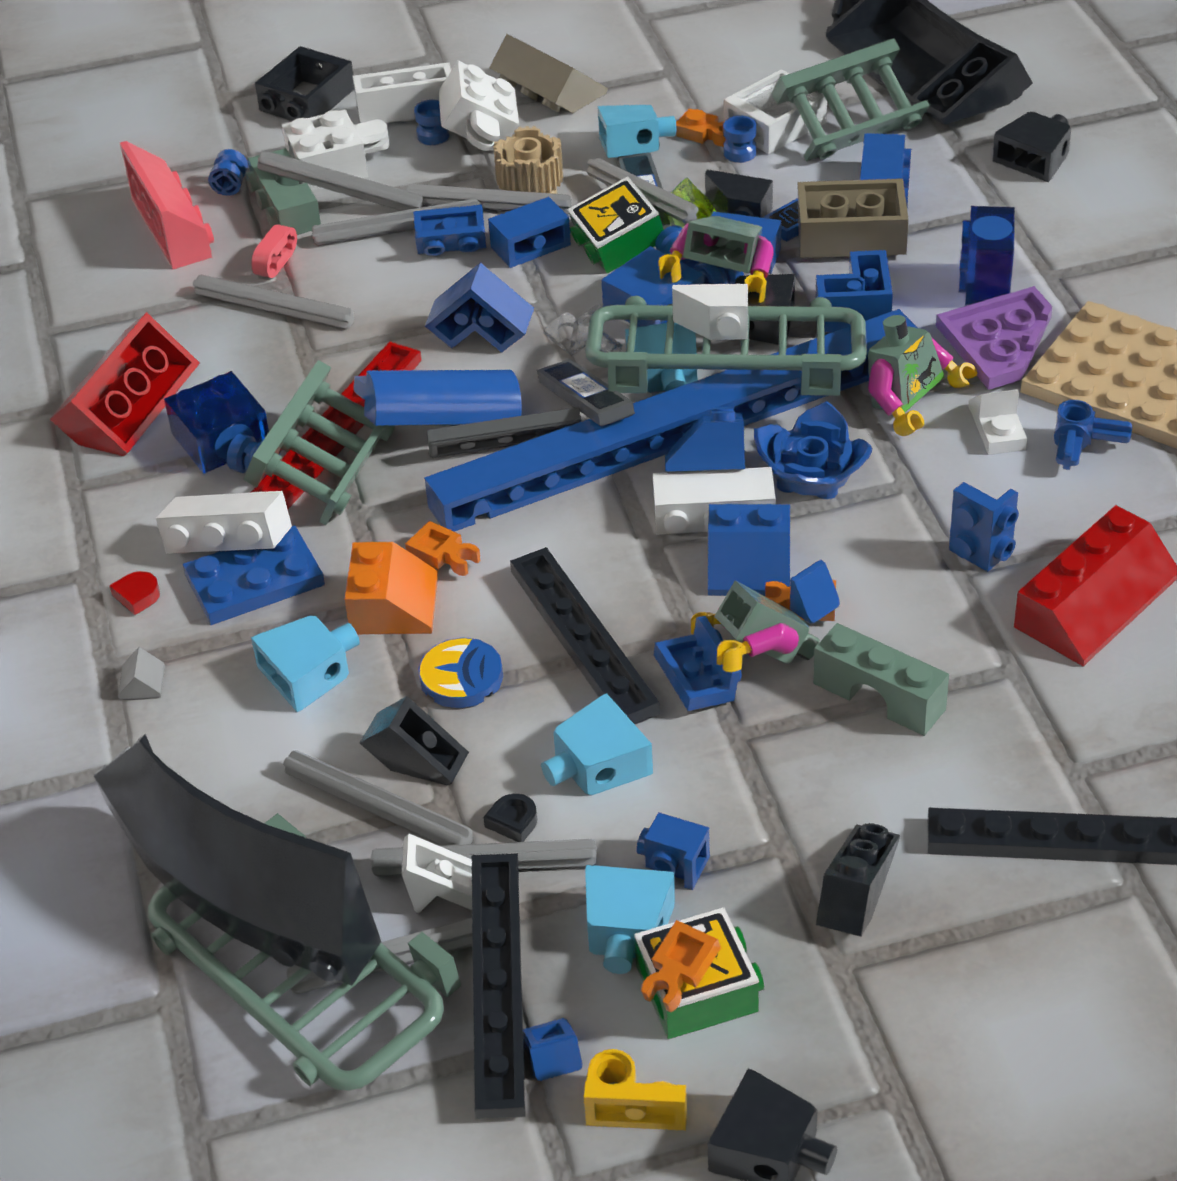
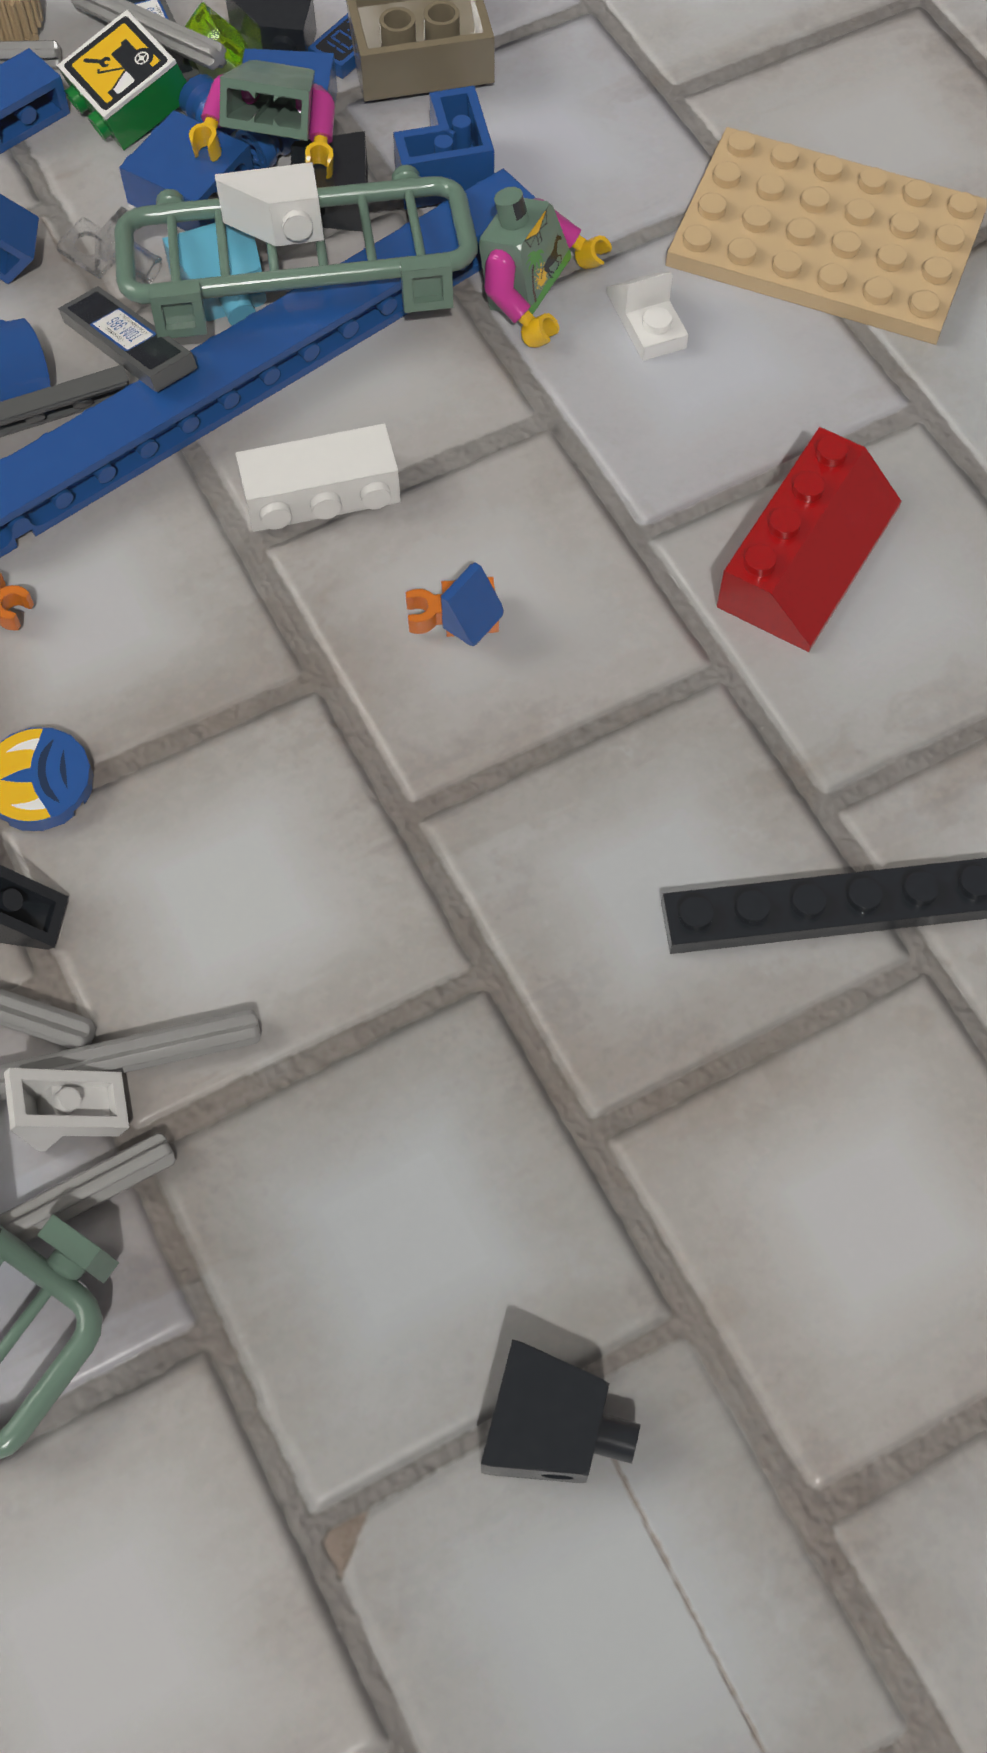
camera: 15 degrees left, 20 degrees up
black plate [471,853,525,1119] -> none
black tile [483,793,537,842] -> none
black plate [510,547,660,724] -> none
blue slope [523,1018,583,1081] -> none
medium azure torso [541,693,653,795] -> none
yellow plate [584,1049,687,1131] -> none
medium azure torso [585,865,675,974] -> none
piece [634,907,764,1040] -> none
blue brick [636,812,710,890] -> none
orange plate [641,920,721,1012] -> none
blue bracket [653,616,742,711] -> none
blue slope [665,407,745,472] -> none
sand green torso [691,580,820,672] -> none
blue slope [708,504,790,596] -> none
blue brick [754,401,872,499] -> none
sand green arch [813,623,949,736] -> none
black slope [816,823,900,937] -> none
medium lavender plate [936,286,1053,390] -> none
blue bracket [949,482,1019,572] -> none
clear blue brick [958,206,1015,306] -> none
blue axle [1054,400,1133,470] -> none

